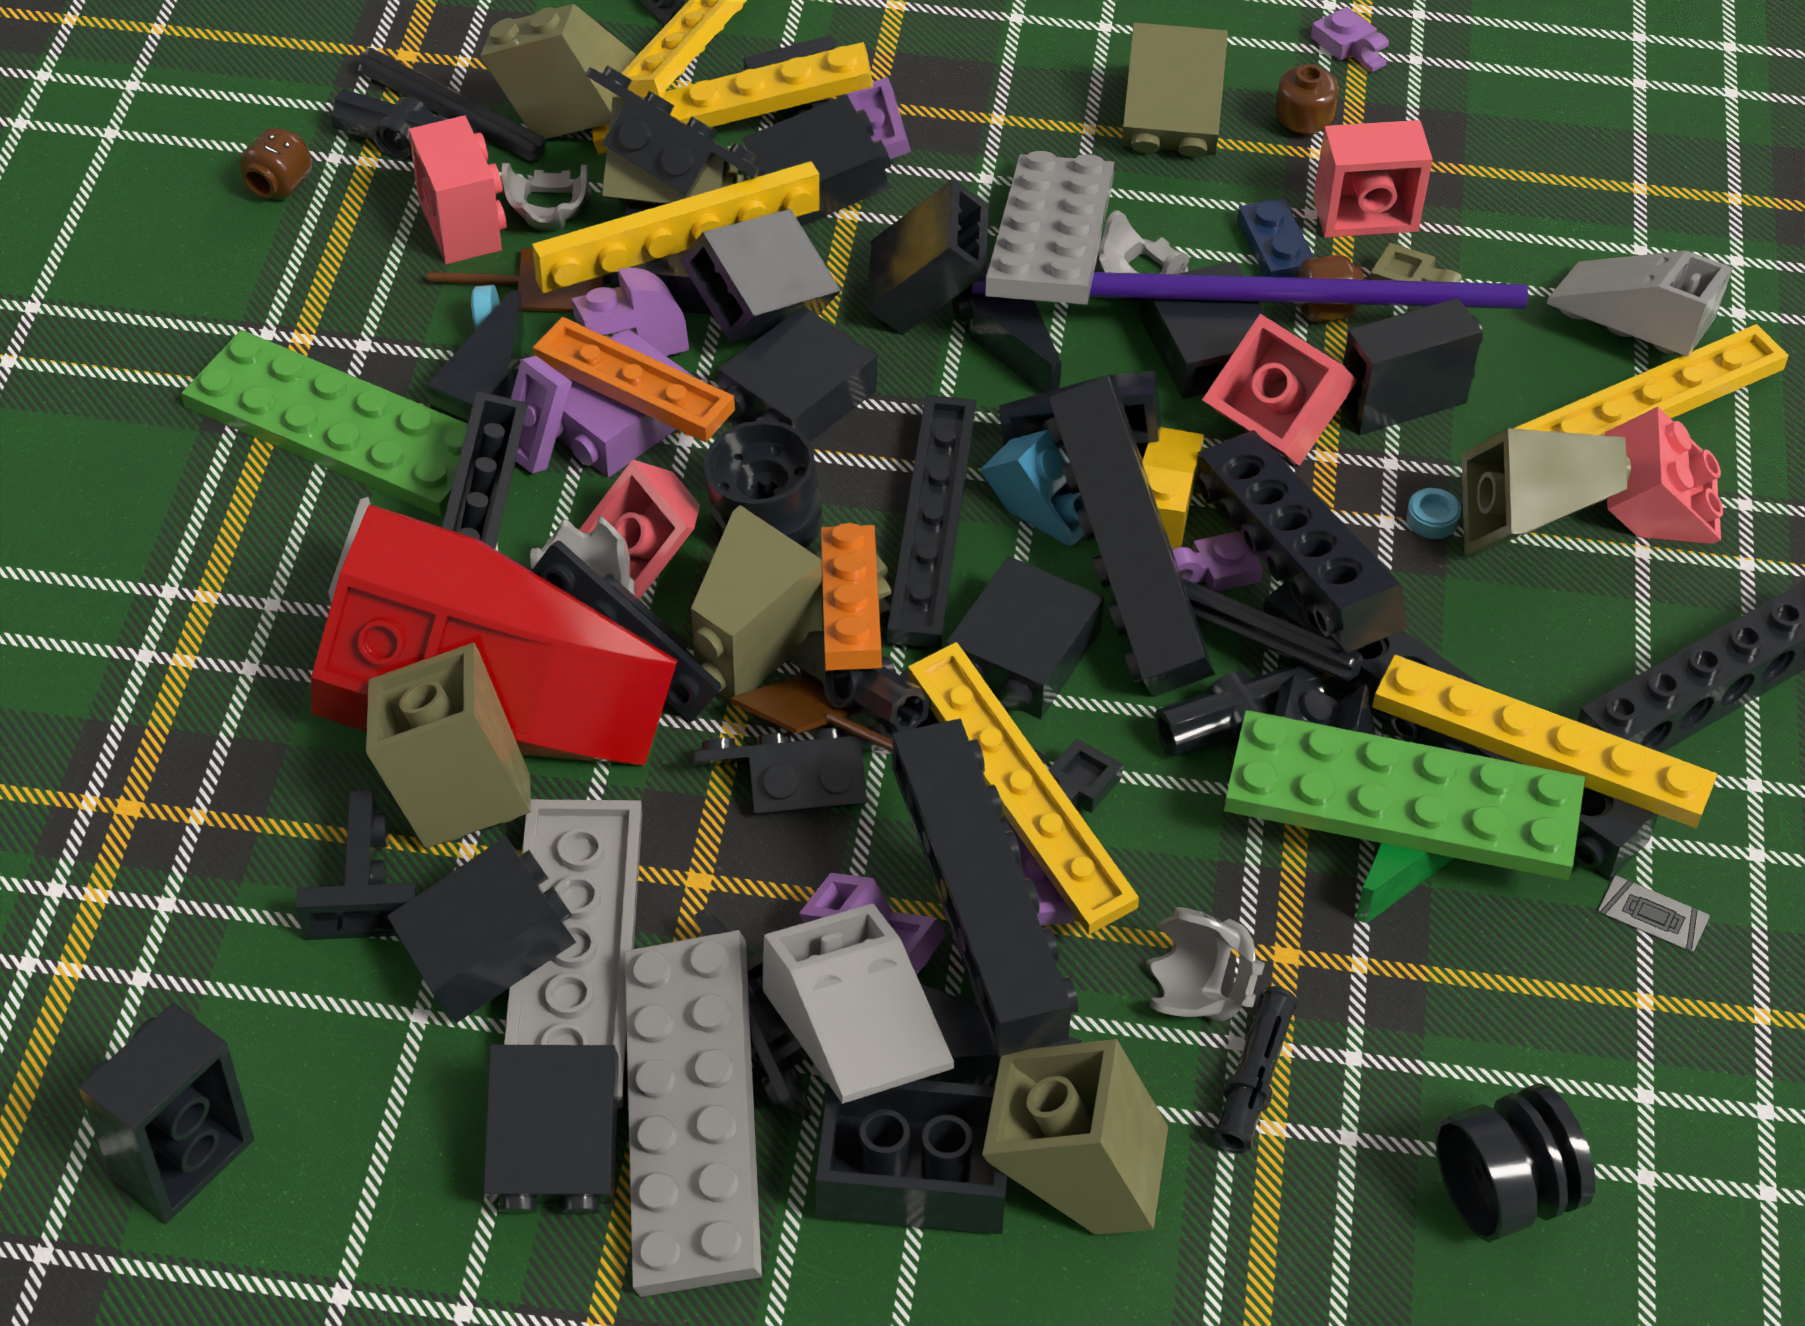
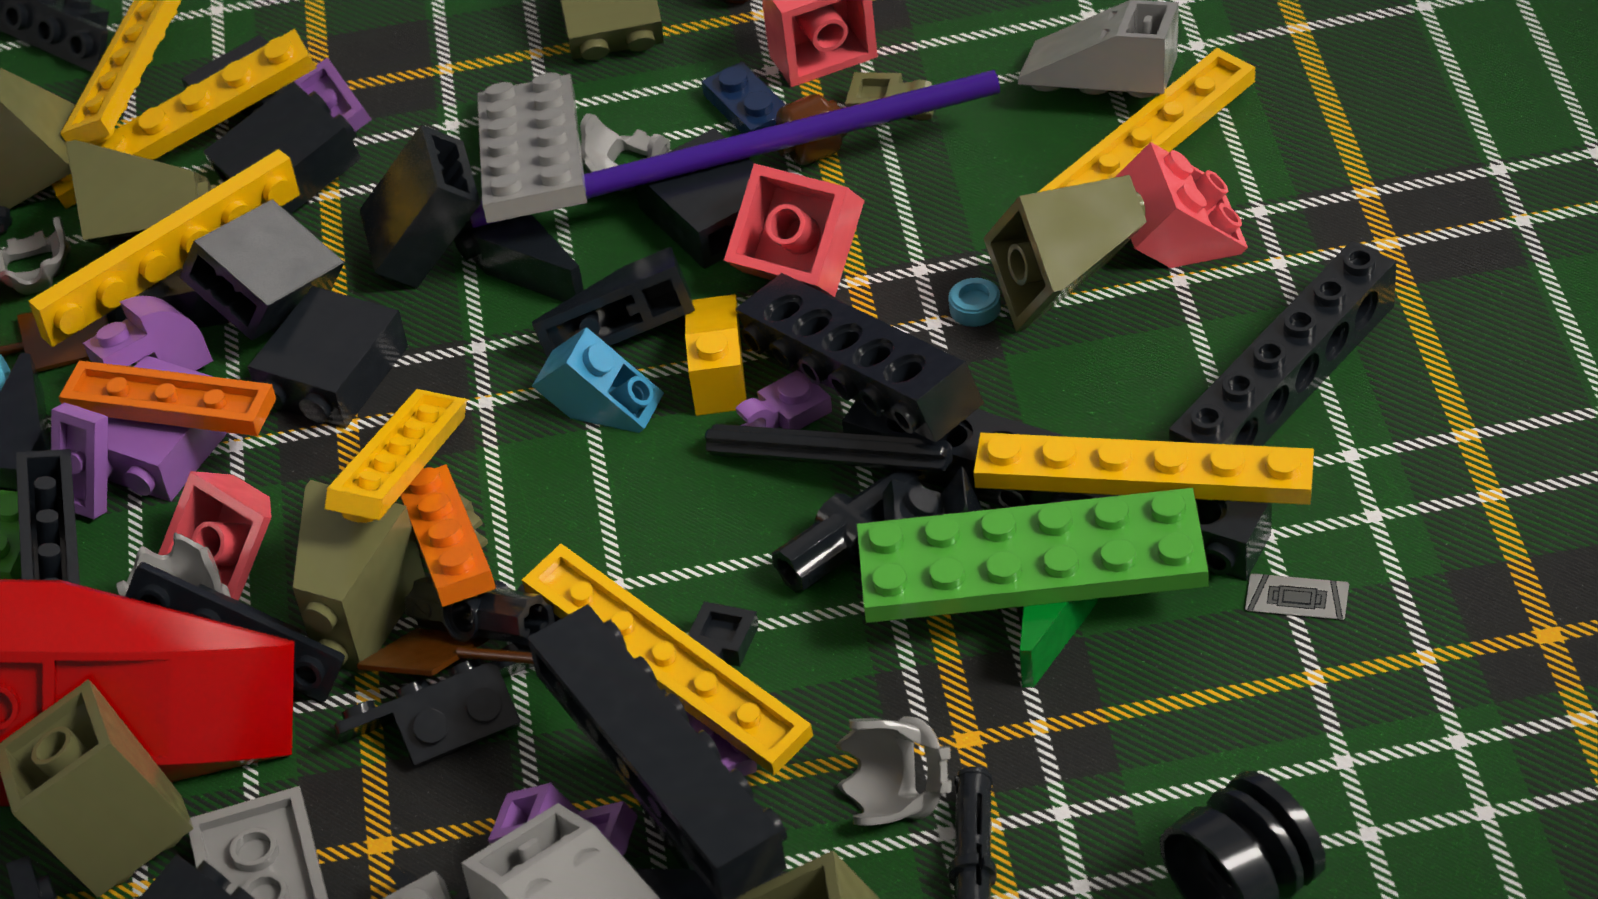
camera: 10 degrees left, 5 degrees down
black bracket [585,65,765,196] -> none
black wheel [703,420,823,549] -> none
black plate [887,395,976,649] -> none
black brick [946,556,1104,719] -> none
black brick [1047,375,1216,697] -> none
black brick [1340,298,1483,436] -> none
none -> yellow plate [325,389,467,523]

